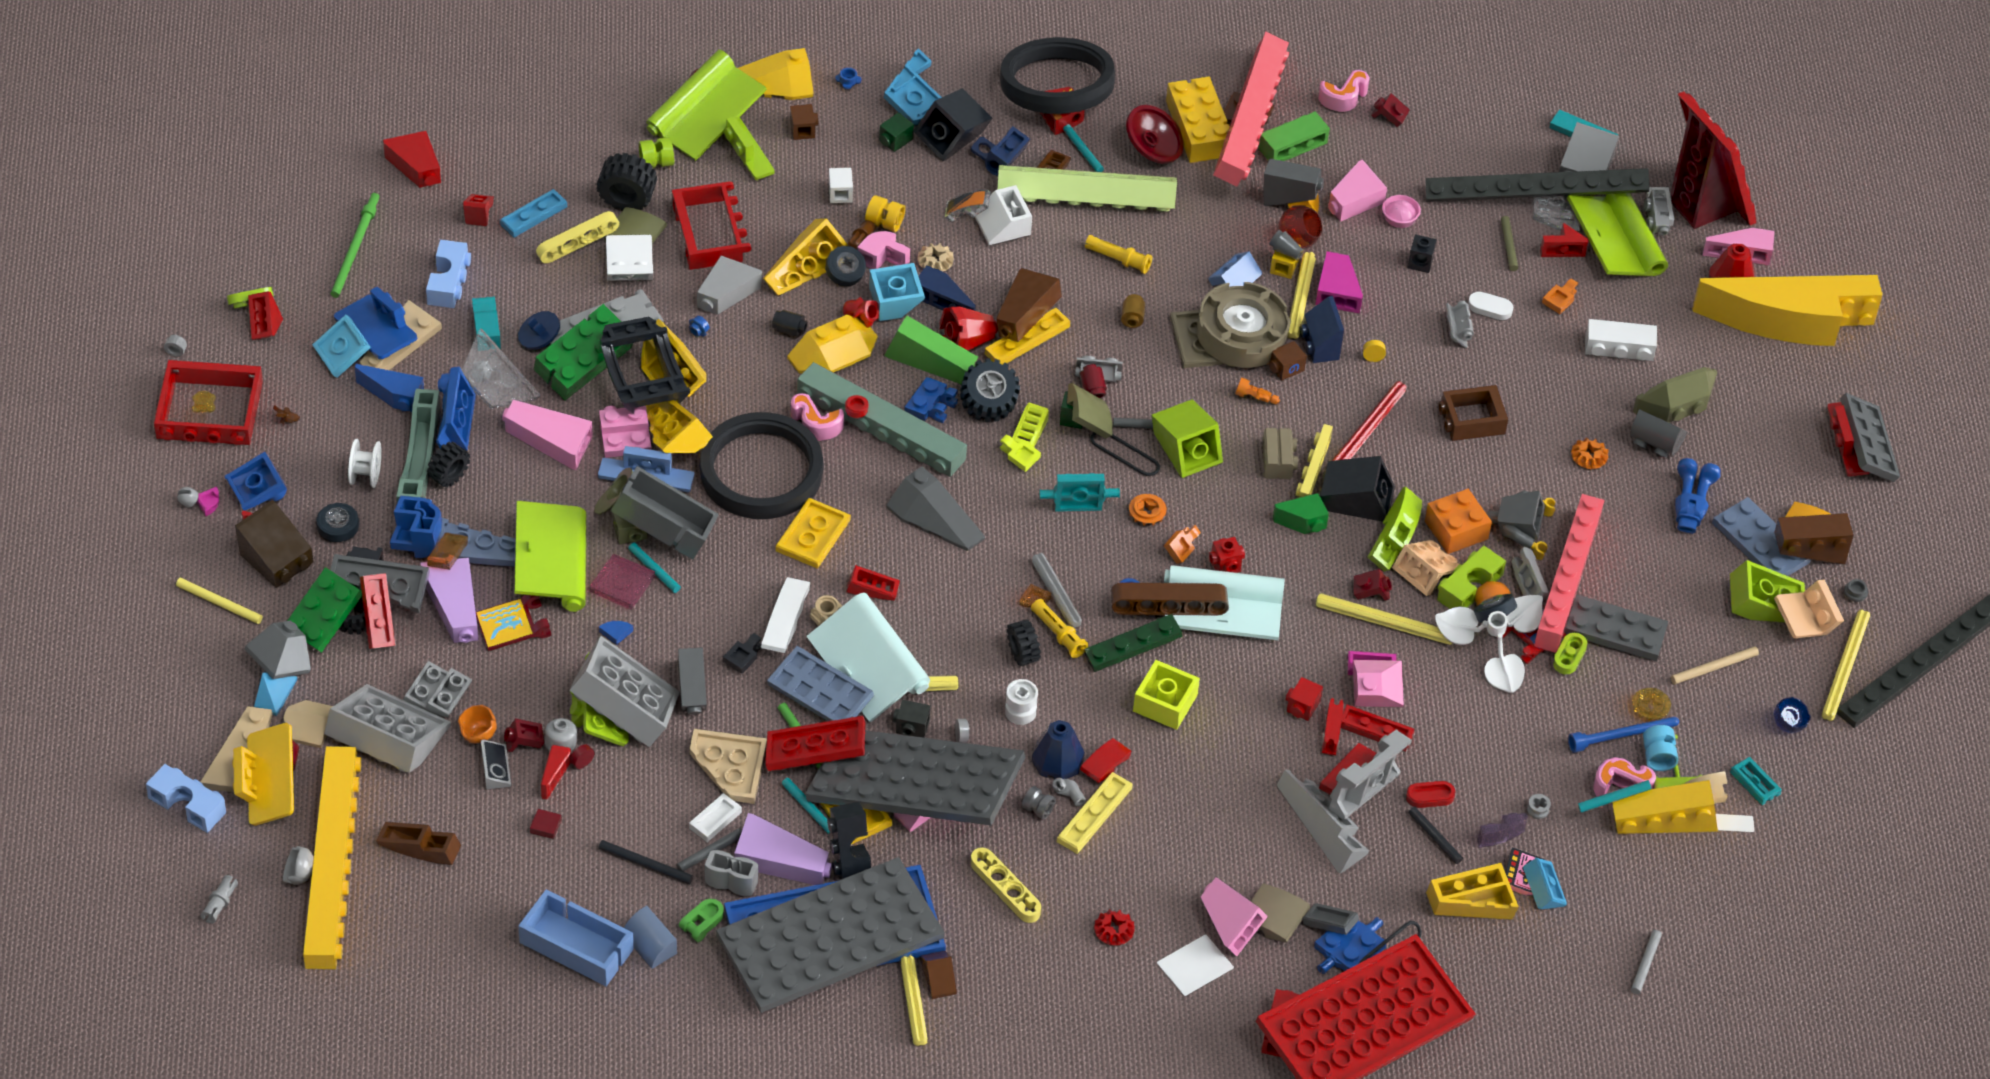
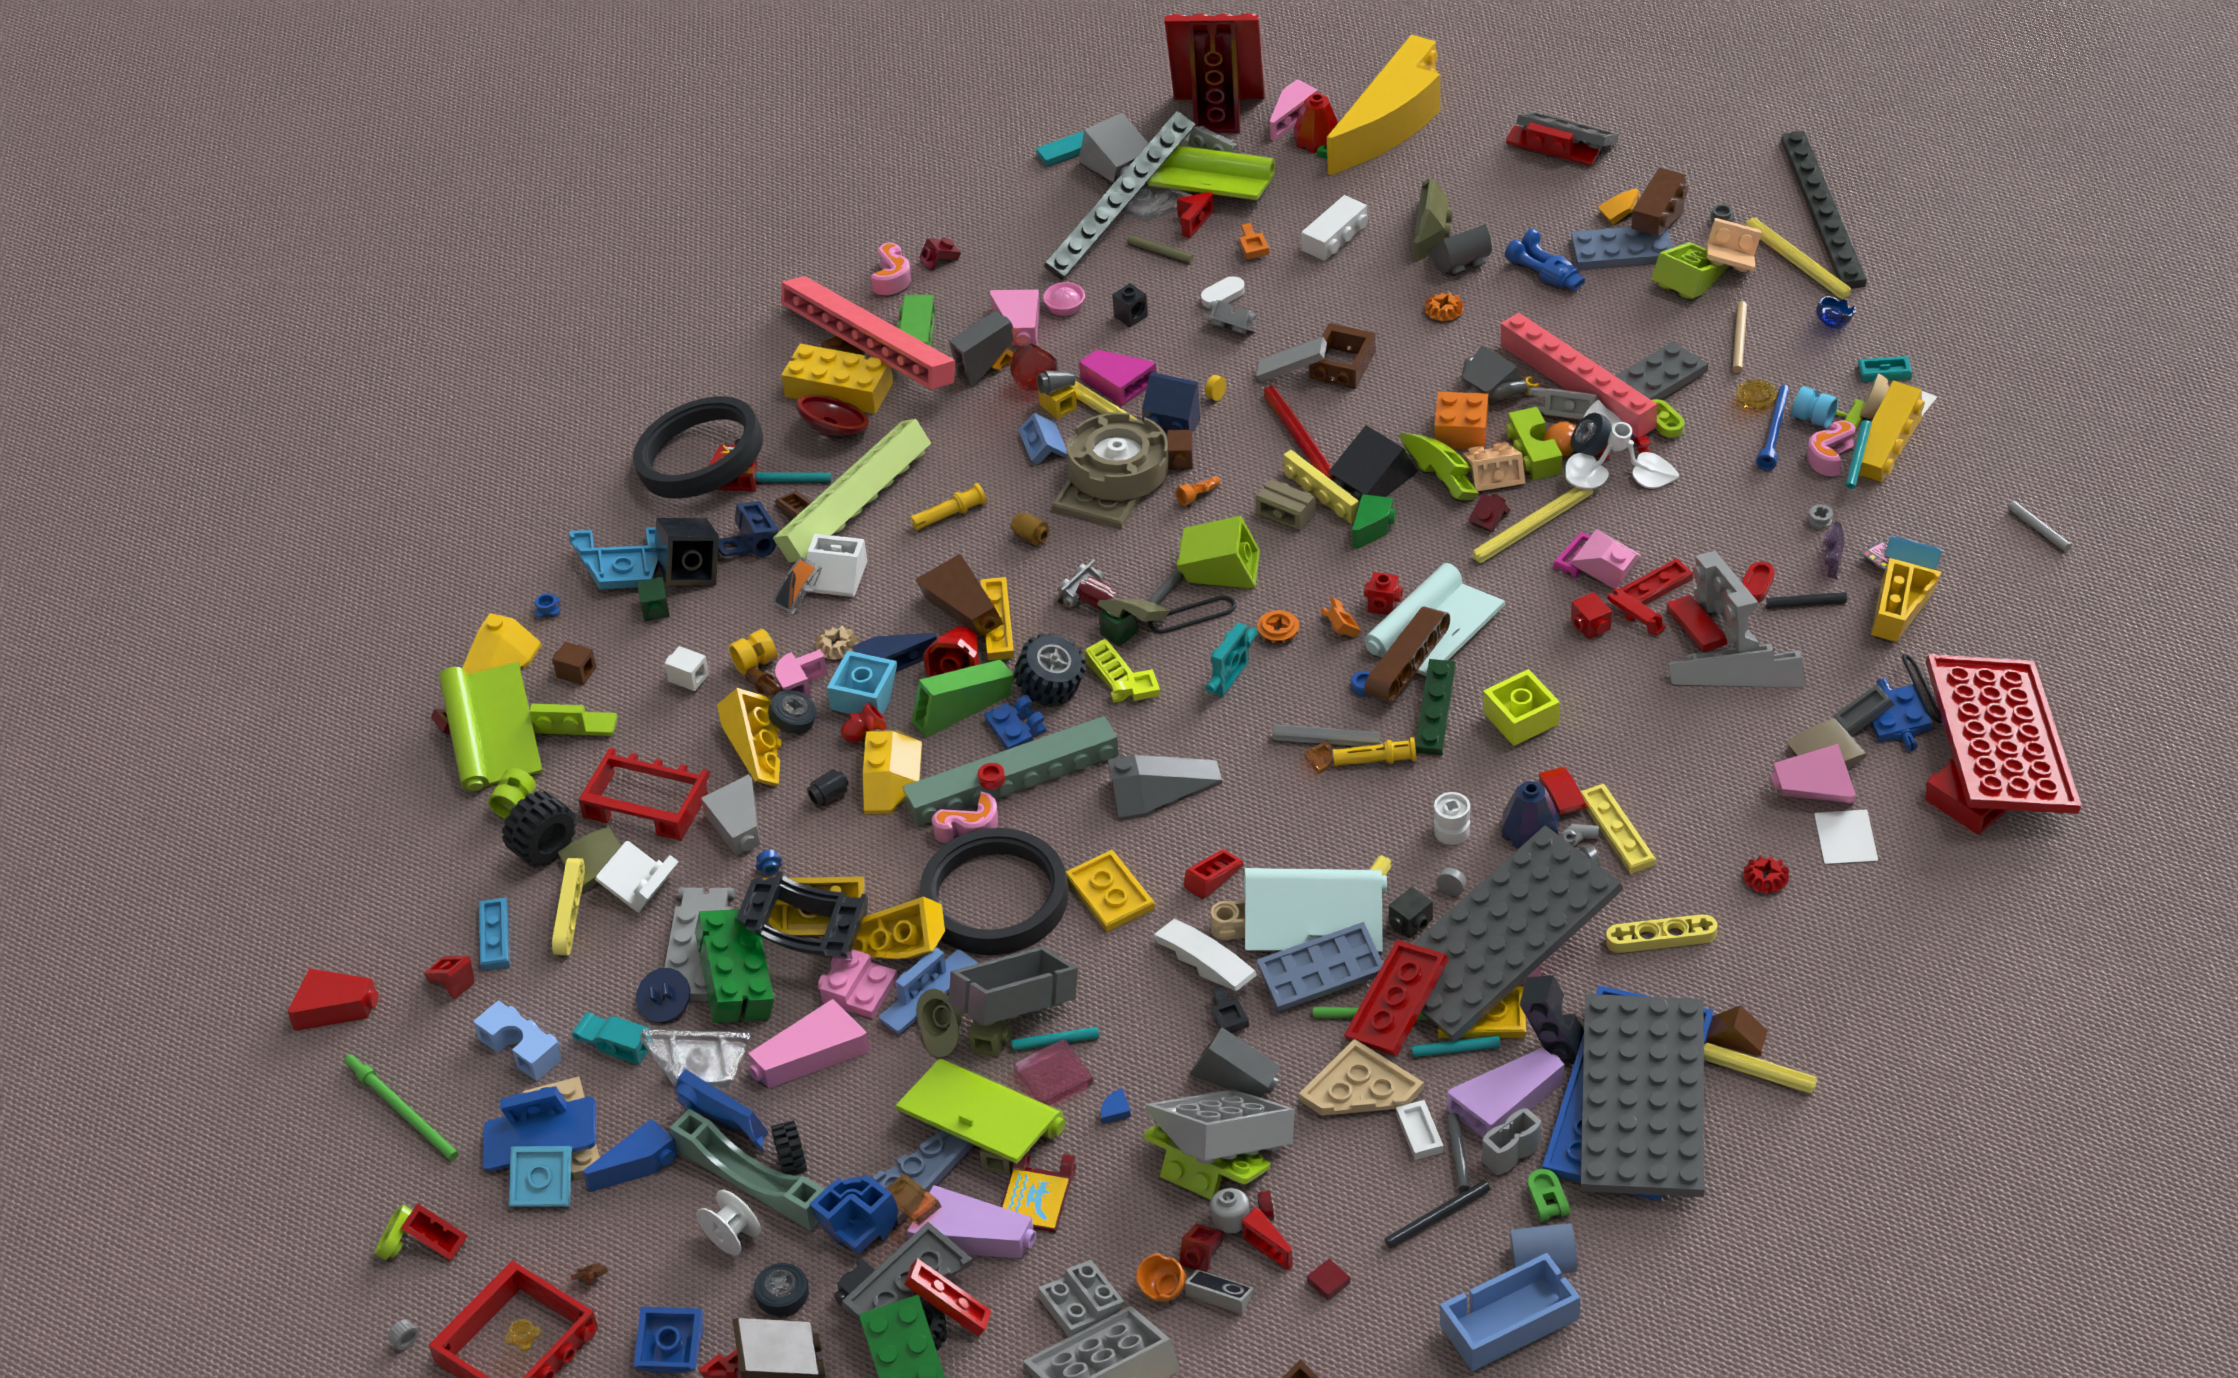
camera: 50 degrees left, 5 degrees down
black tyre [1006,619,1041,666] -> none
none -> light grey tile [1256,337,1327,382]

